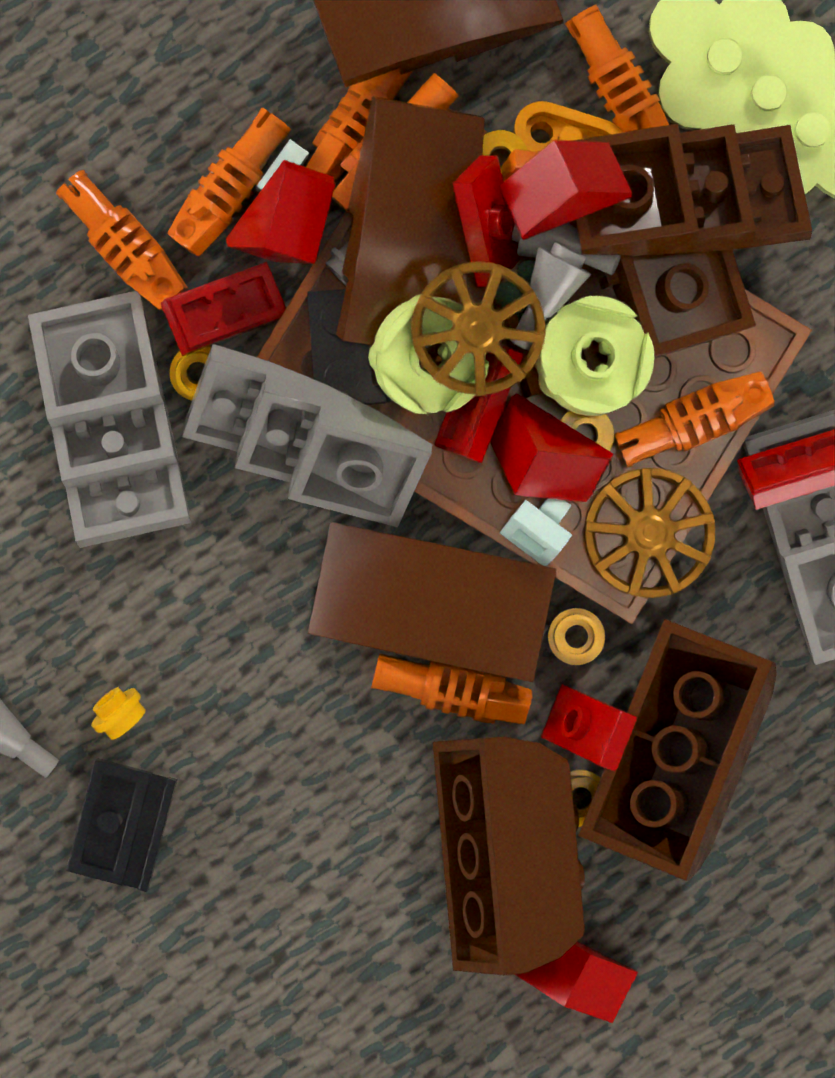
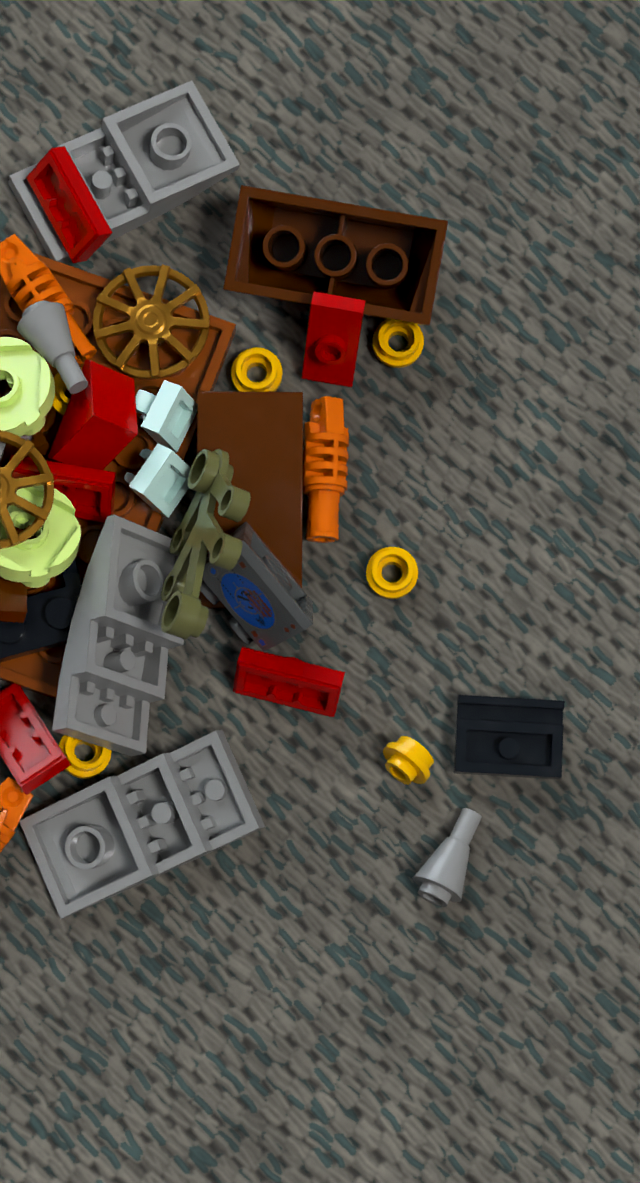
camera: 105 degrees left, 10 degrees down
reddish brown windscreen [432,737,585,975] -> none
red slope [514,941,638,1023] -> none
none -> light grey cone [17,301,89,394]
none -> light aqua tile [124,443,191,518]
none -> olive plant [161,449,251,639]
none -> dark grey slope [200,522,313,652]
none -> red plate [233,647,345,717]
none -> yellow plate [366,547,418,599]

